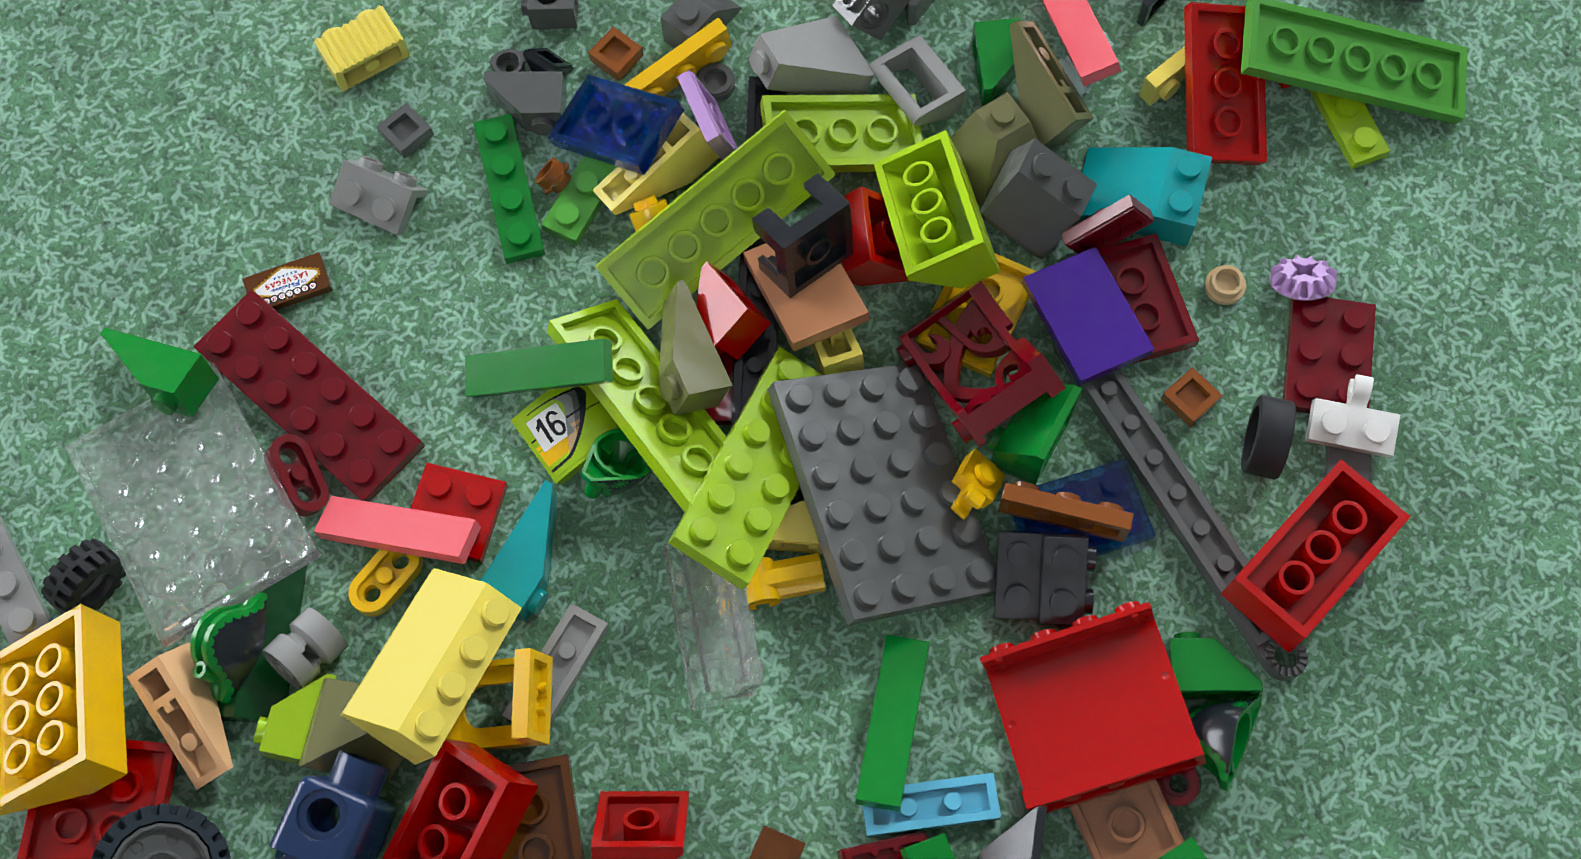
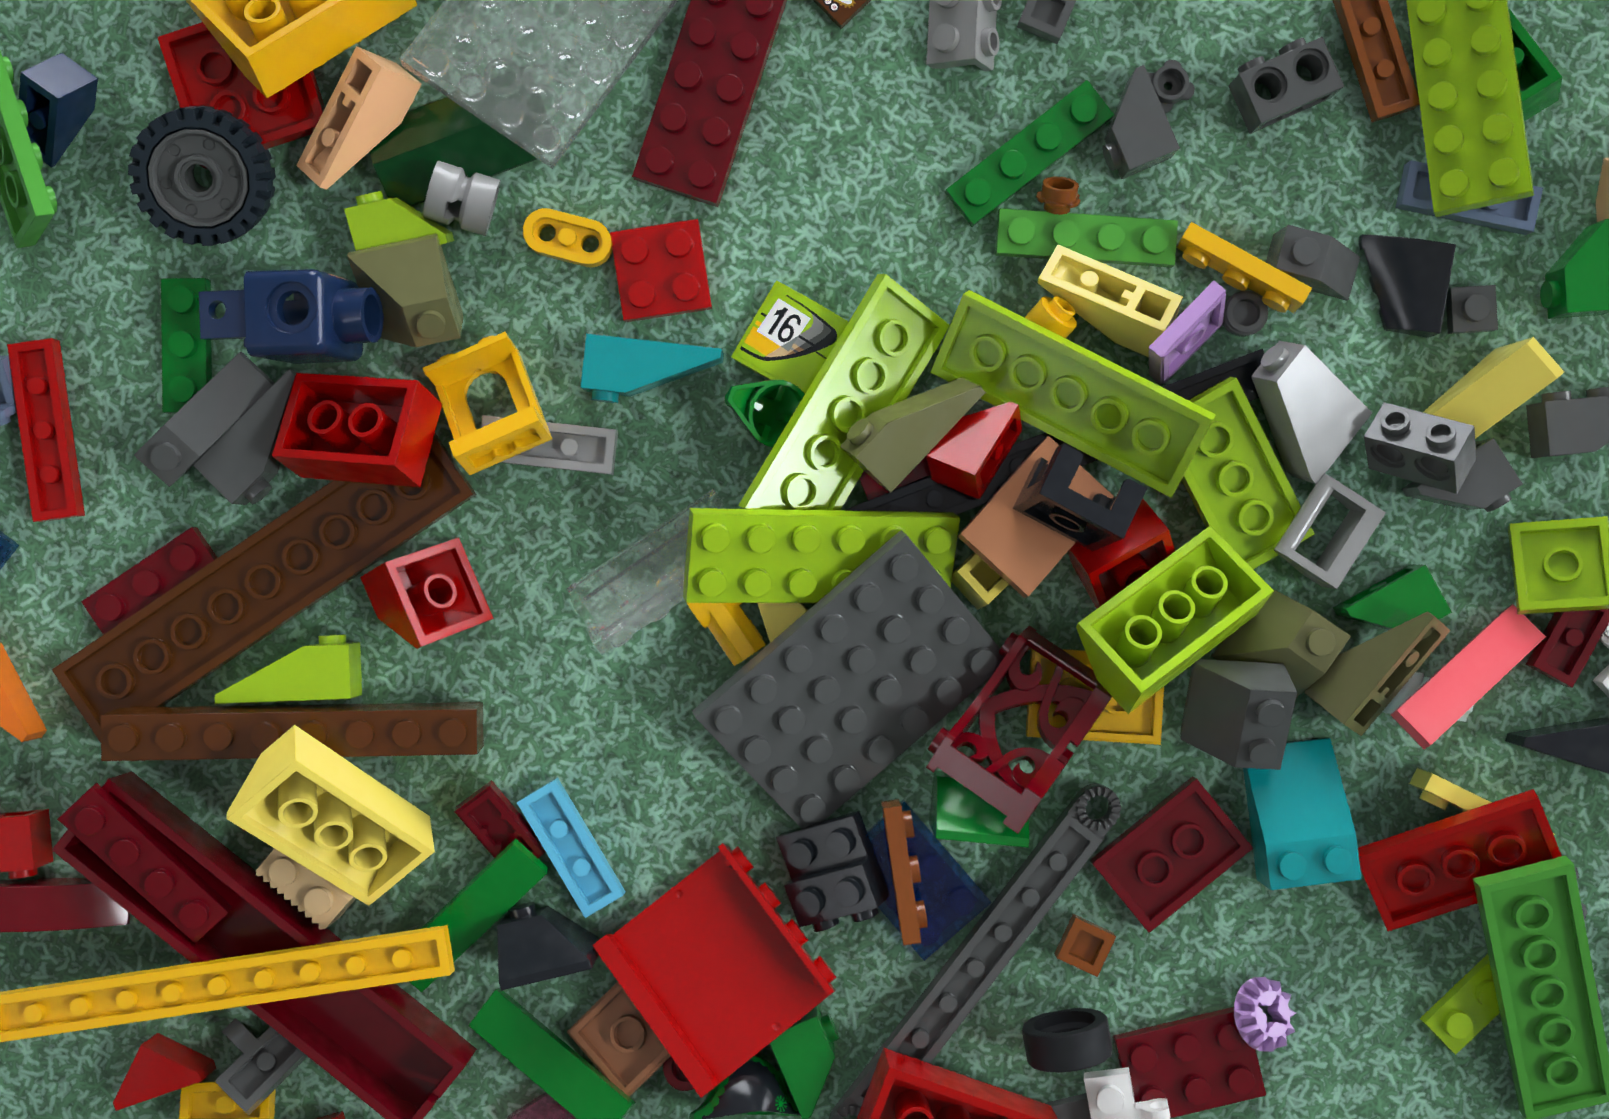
camera: 65 degrees right, 20 degrees up
hat [190,590,267,704] -> none
dark red plate [265,434,329,517] -> none
coral tile [314,496,481,564] -> none
light yellow slope [341,568,522,765] -> none
green tile [465,338,613,398] -> none
black slope [523,48,574,75] -> none
clear blue plate [548,75,684,175] -> none
dark orange plate [588,27,644,81] -> none
green tile [855,635,930,812] -> none
yellow plate [951,448,1006,520] -> none
dark purple tile [1021,247,1154,386] -> none
dark red plate [1062,194,1154,254] -> none
tan plate [1204,265,1246,305] -> none

